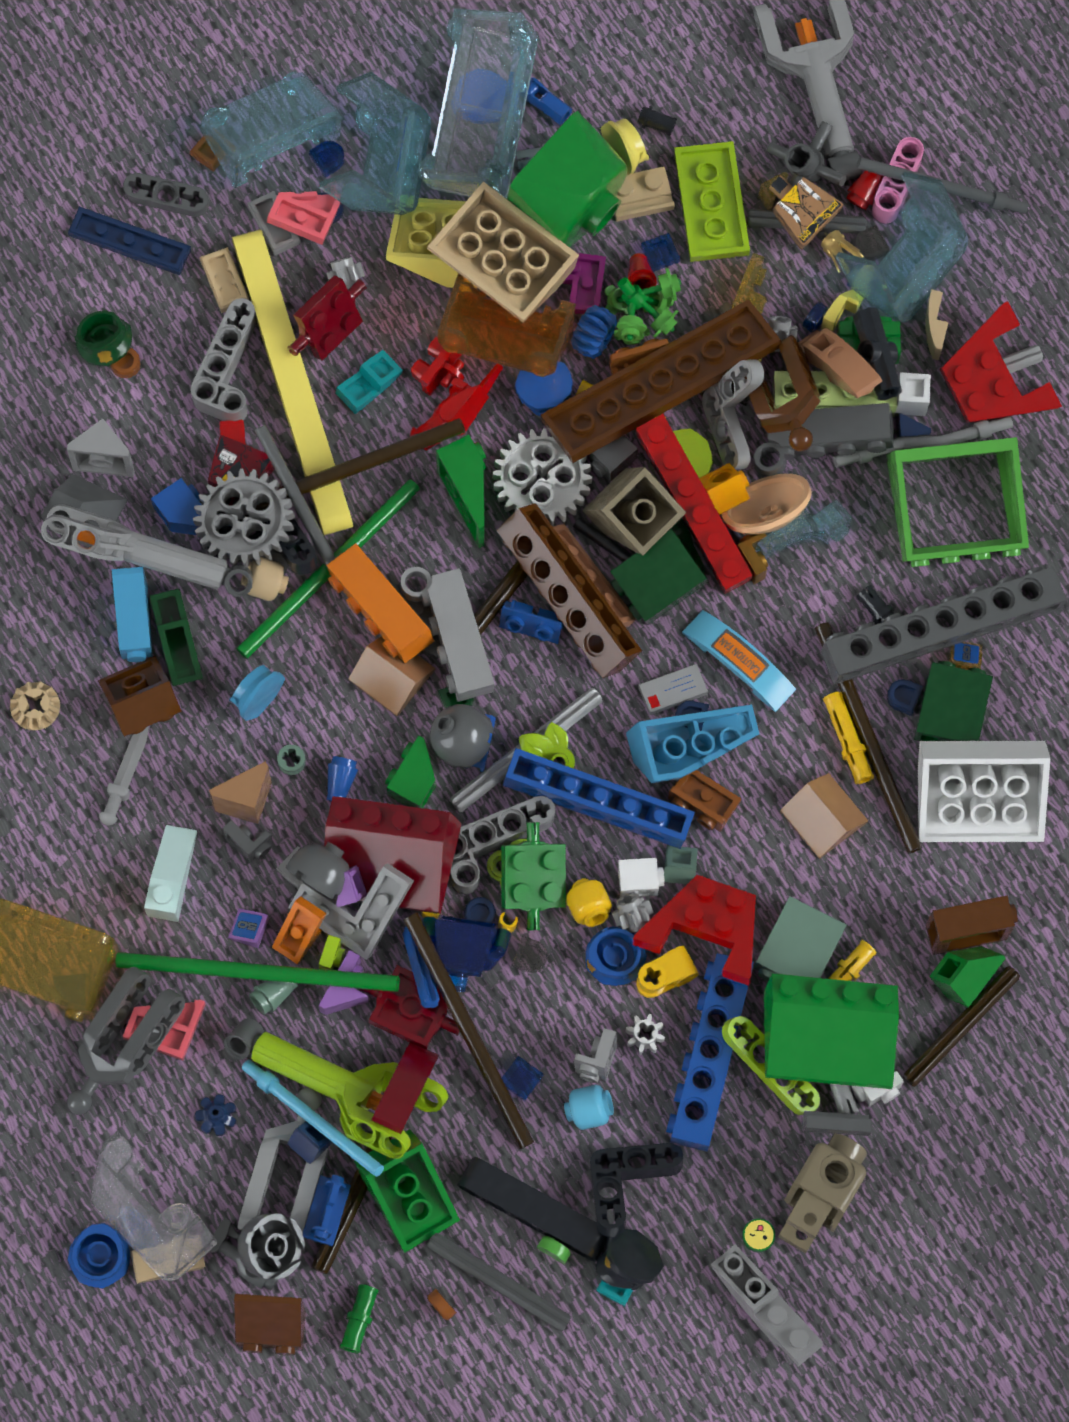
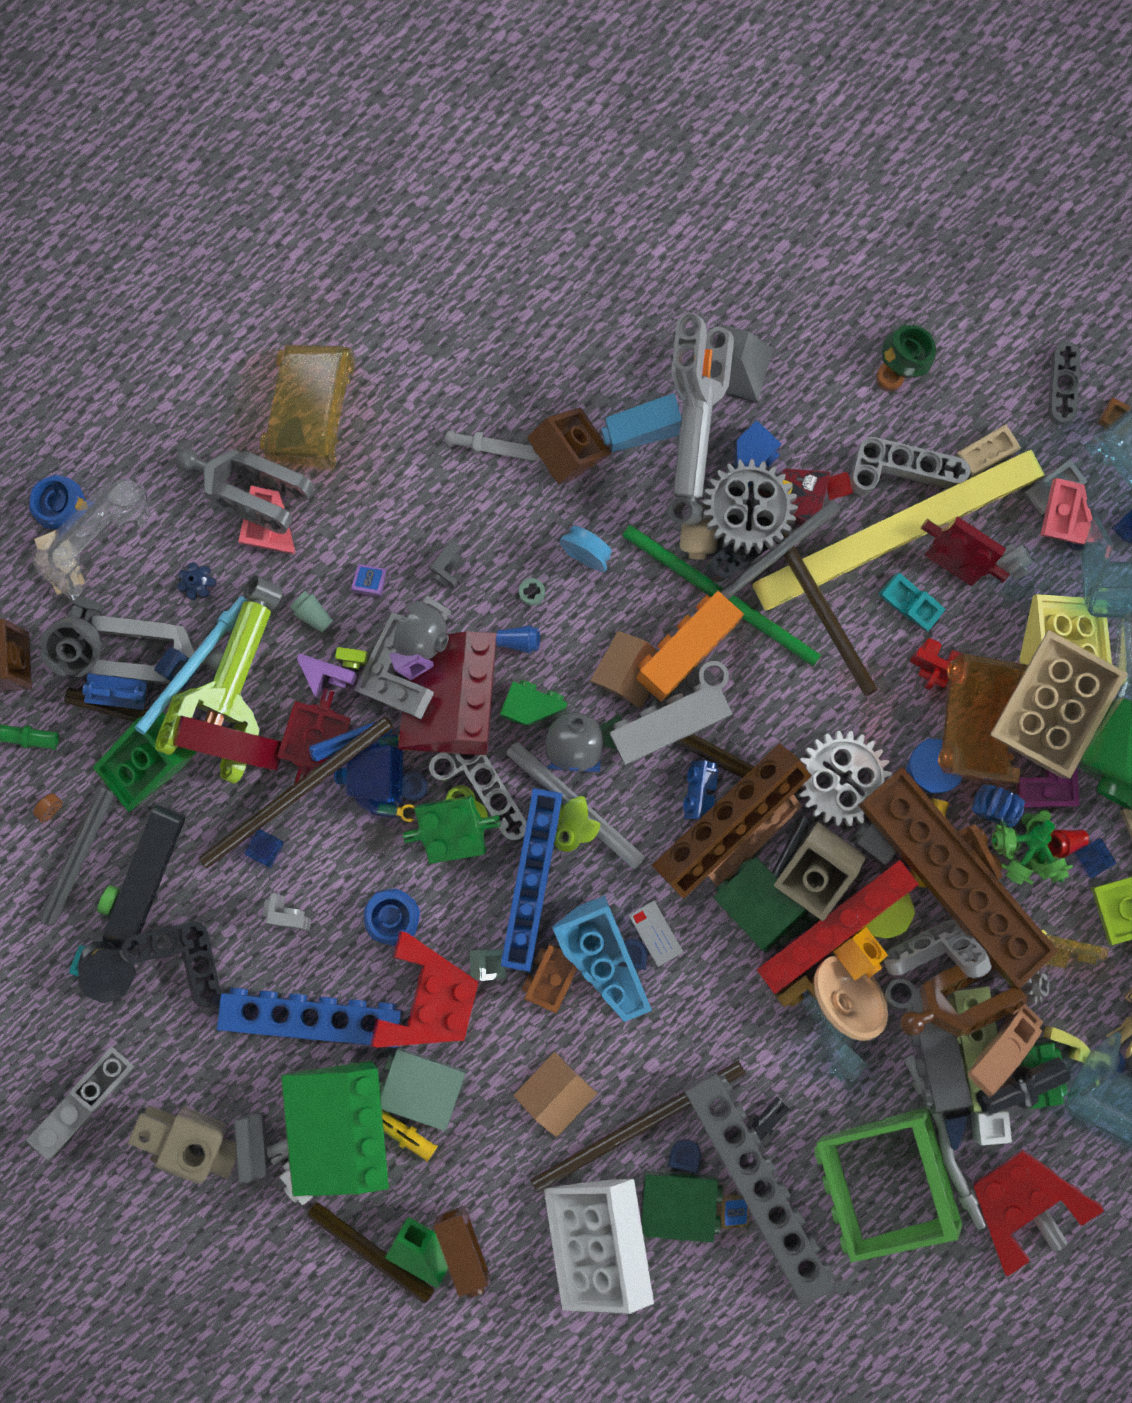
camera: 80 degrees right, 10 degrees up
tan gear [10,681,60,730] -> none
light grey slope [67,419,135,477] -> none
dark blue tile [68,206,191,275] -> none
green piece [115,952,400,992] -> none
light aqua slope [144,825,197,922] -> none
dark green slope [149,588,203,686] -> none
medium nougat slope [209,761,272,824] -> none
orange slope [272,896,327,965] -> none
red animal [410,363,503,451] -> none
green slope [436,435,486,548] -> none
medium azure head [564,1084,614,1130] -> none
yellow head [566,878,612,927] -> none
light grey gear [612,893,654,933] -> none
white brick [618,858,664,897] -> none
white gear [626,1014,665,1055] -> none
yellow piece [636,946,699,998] -> none
medium azure slope [682,610,796,713] -> none
lime beam [722,1016,820,1115] -> none
light yellow tile [742,1219,775,1253] -> none
clear blue tile [802,302,829,332] -> none
yellow pin [823,692,874,784] -> none
tan slope [925,289,948,360] -> none

